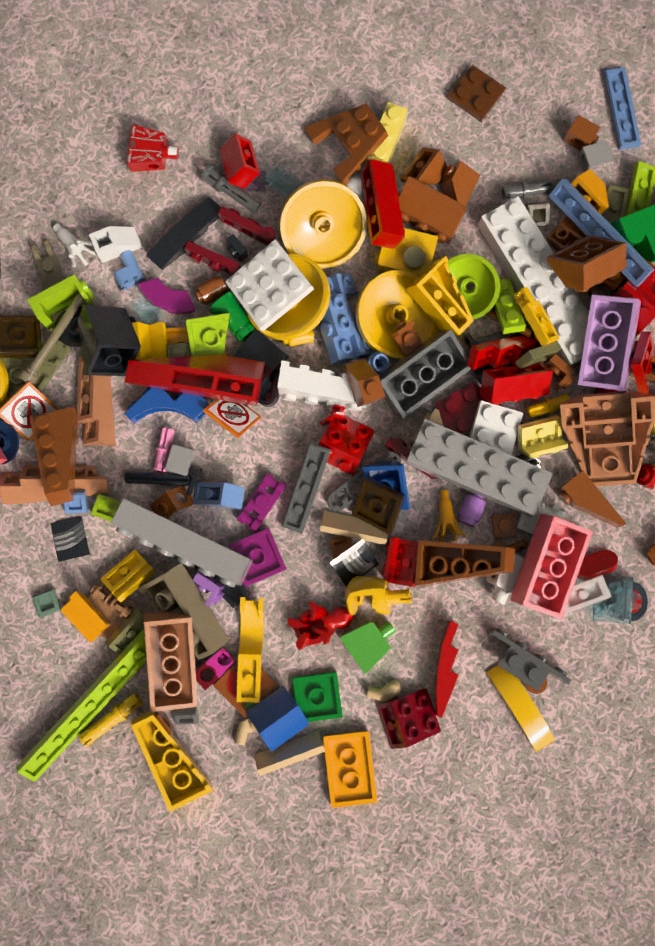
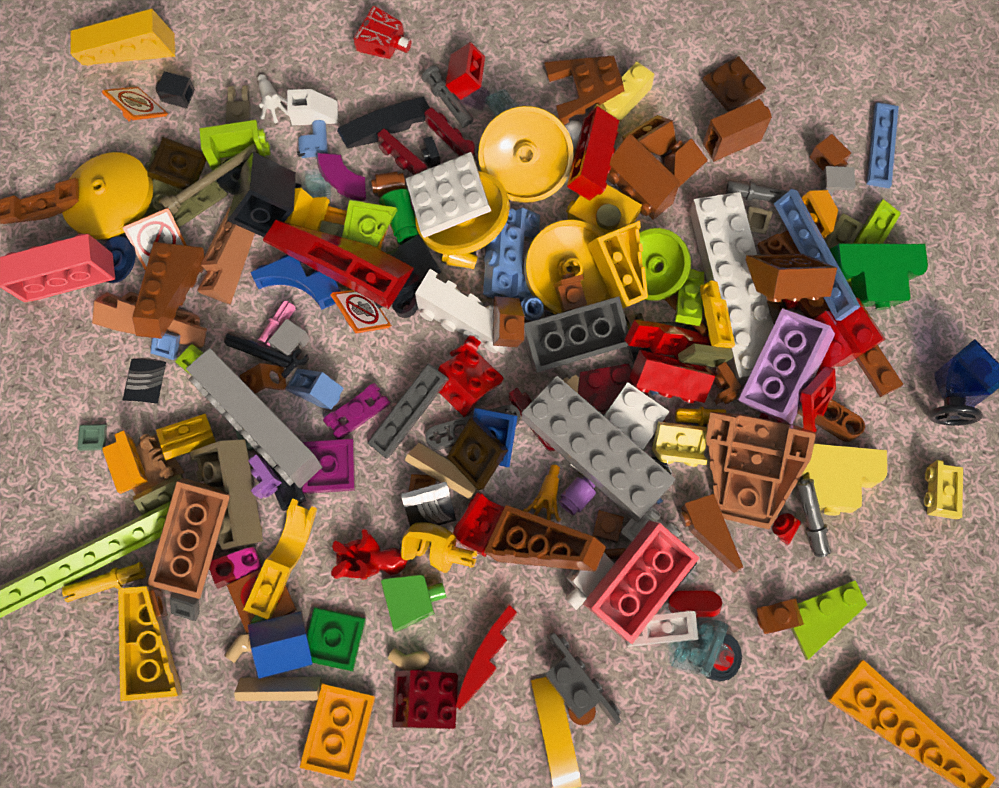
camera: 20 degrees right, 10 degrees down
none -> dark orange brick [702,99,772,162]

